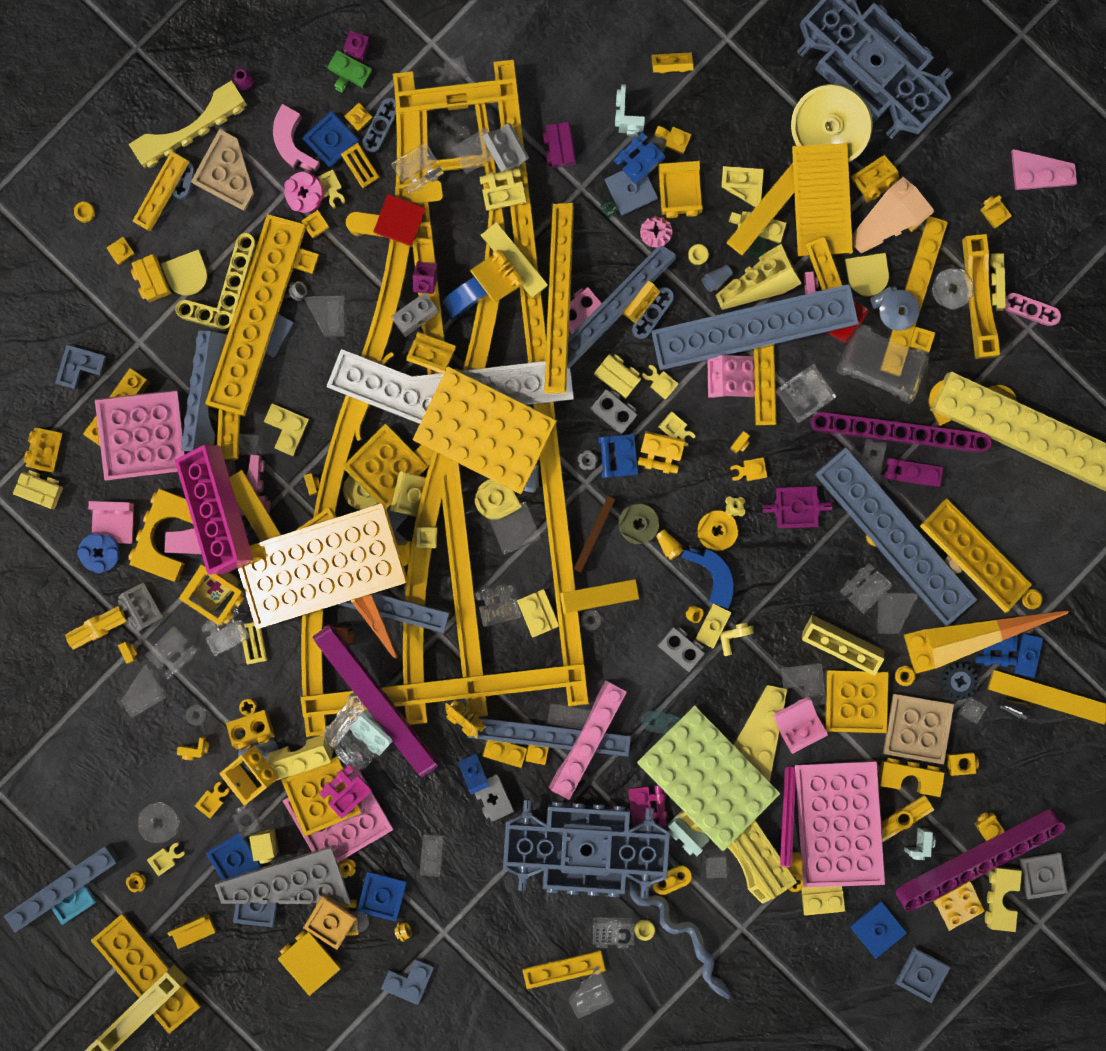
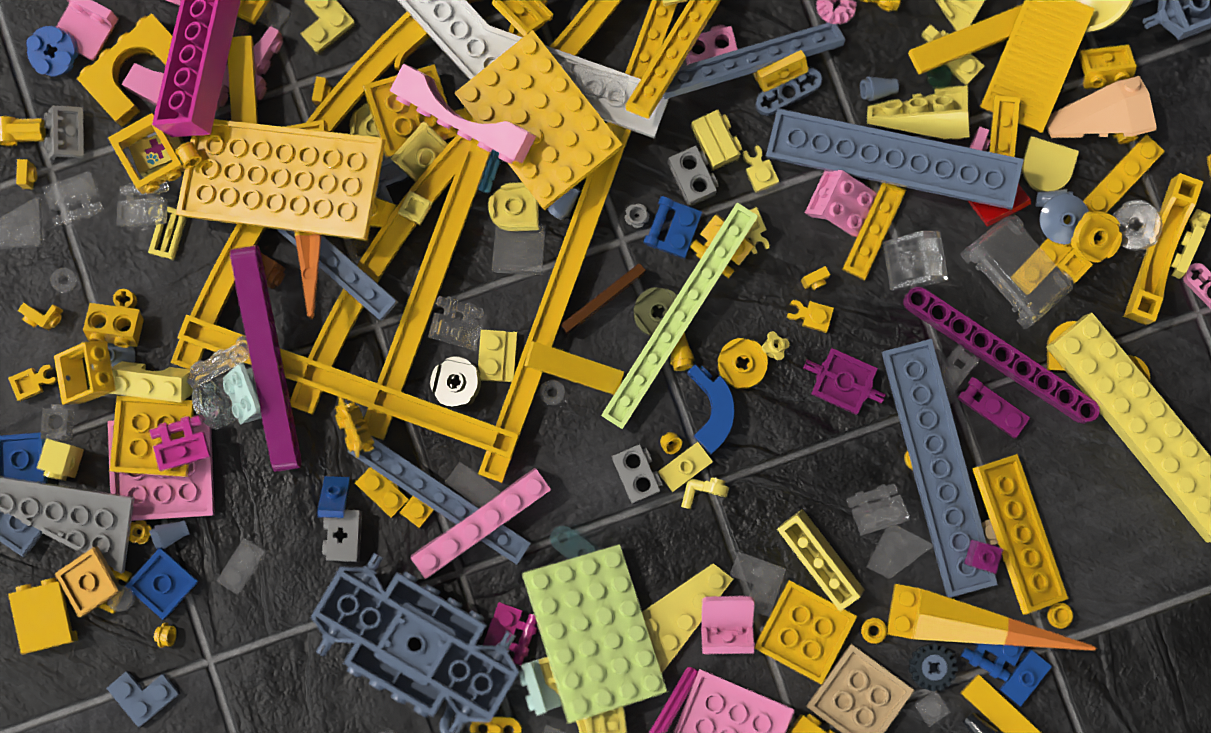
camera: 25 degrees right, 5 degrees down
light yellow tile [688,244,709,265] -> none
none -> sand blue cone [149,520,189,549]
none -> yellow axle [175,142,202,169]
none -> bright pink arch [390,64,536,164]
none -> plate [430,357,481,408]
none -> dark azure axle [478,149,500,193]
none -> yellowish green plate [601,203,758,429]
none -> magenta brick [964,540,1003,573]
none -> yellow plate [1071,211,1122,263]

